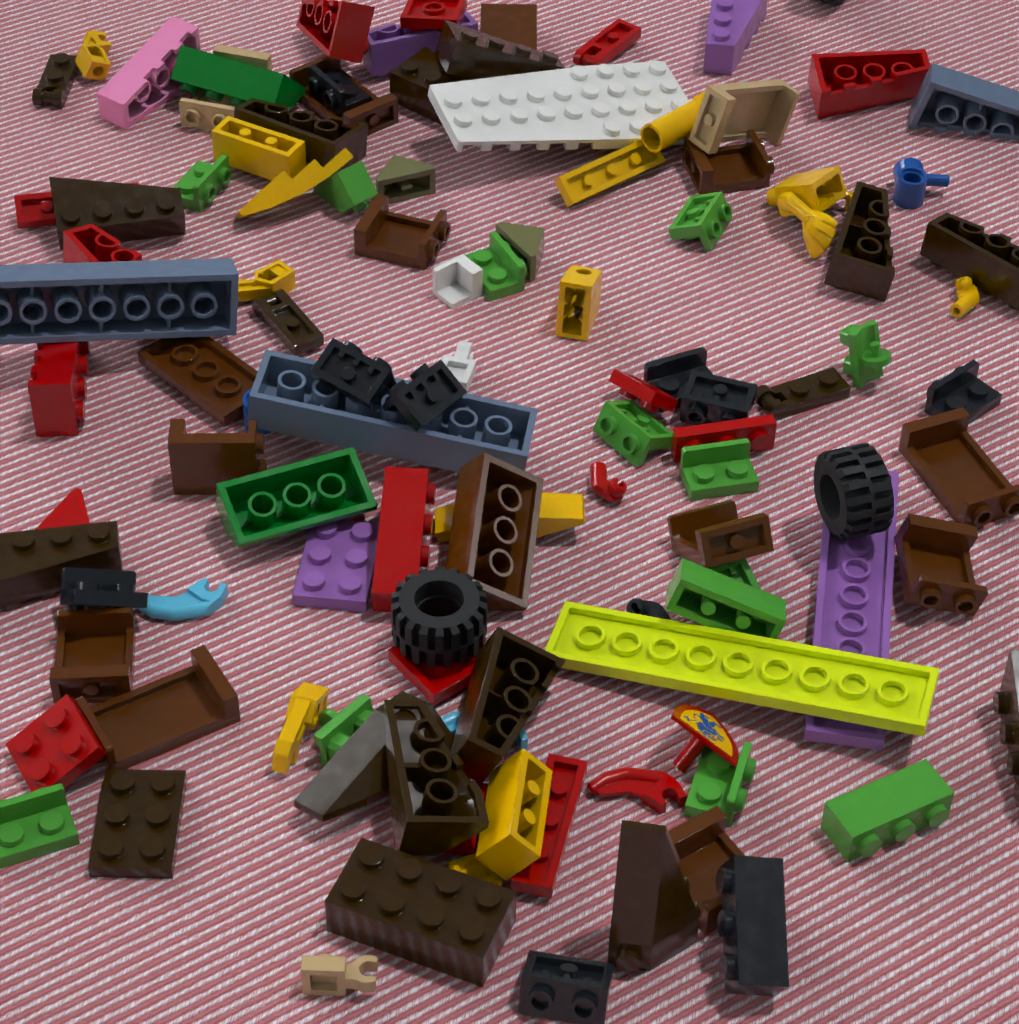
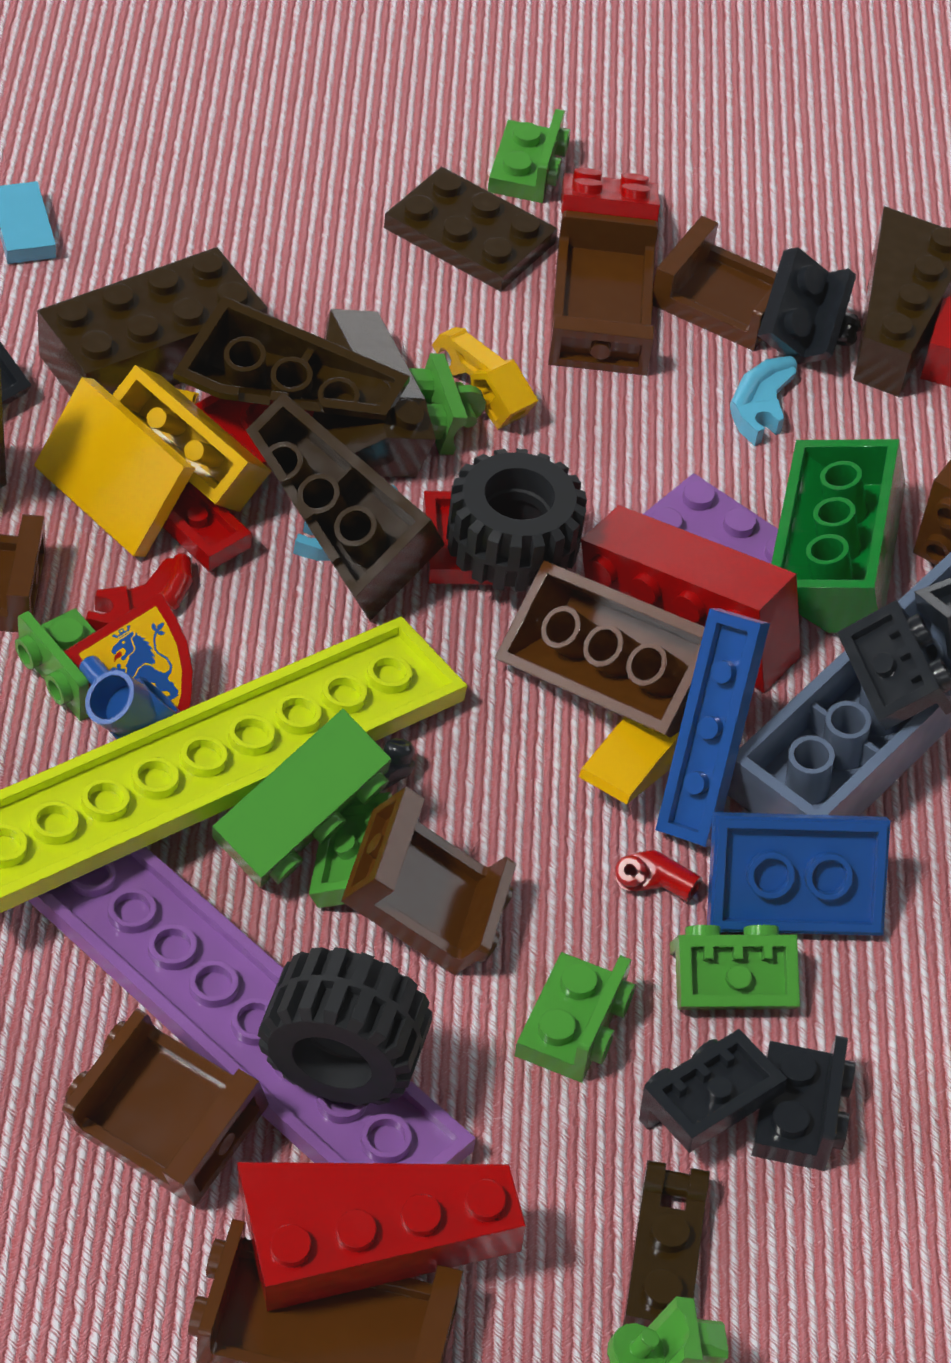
camera: 120 degrees right, 5 degrees up
tan plate [301,954,378,996] -> none
red plate [609,369,678,413] -> none
red plate [671,414,777,463] -> none
none -> yellow tile [33,377,196,557]
none -> blue piece [79,656,180,739]
none -> red wedge [237,1162,526,1311]
none -> blue plate [655,608,770,847]
none -> blue tile [707,812,891,936]

